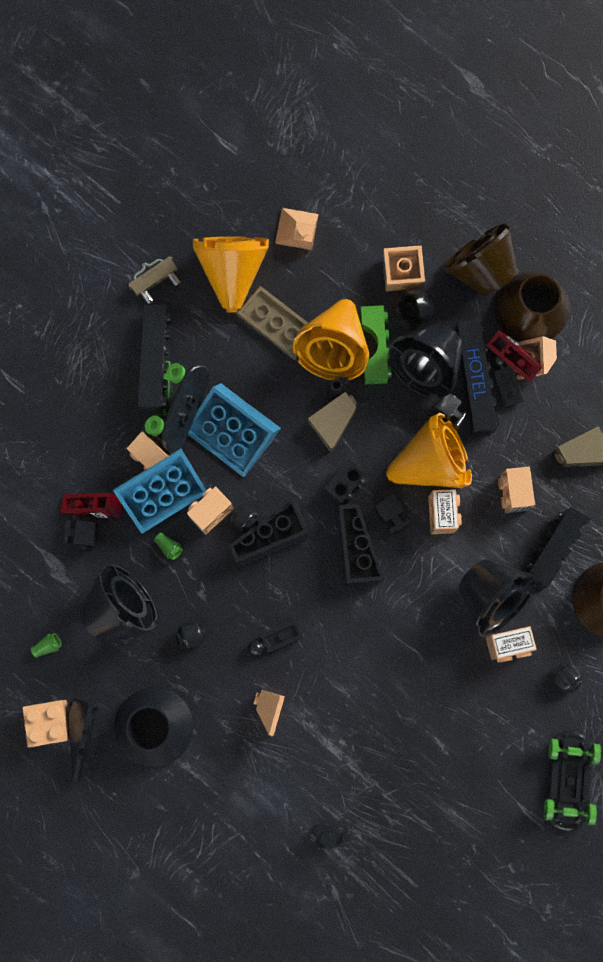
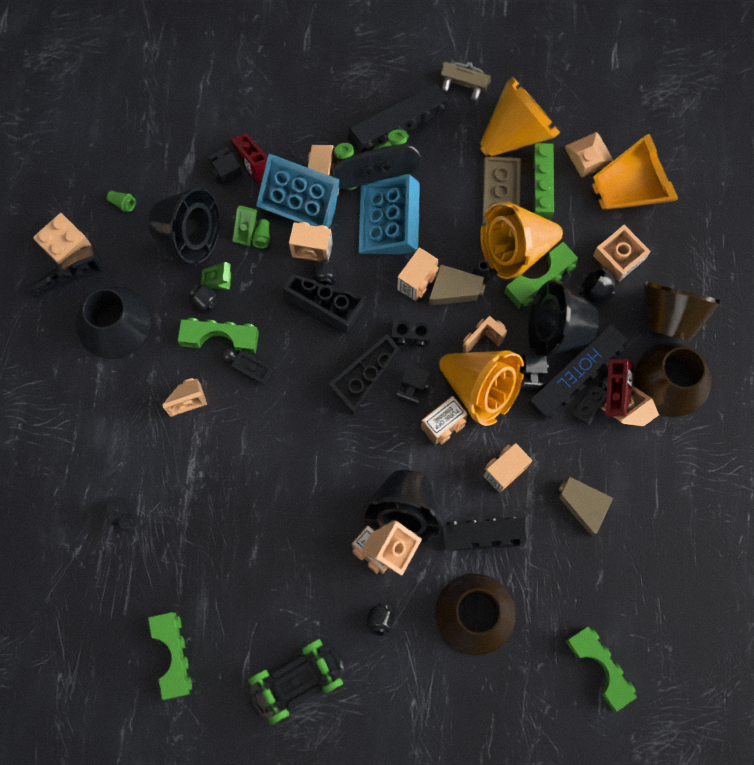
camera: 55 degrees right, 5 degrees down
none -> bright green arch [149,612,192,700]
none -> bright green arch [178,318,259,354]
none -> bright green slope [201,262,231,290]
none -> bright green slope [233,205,258,246]
none -> light nougat slope [361,520,422,575]
none -> light nougat brick [397,247,439,301]
none -> light nougat bracket [462,316,507,353]
none -> bright green arch [532,143,554,221]
none -> light orange cone [592,134,678,210]

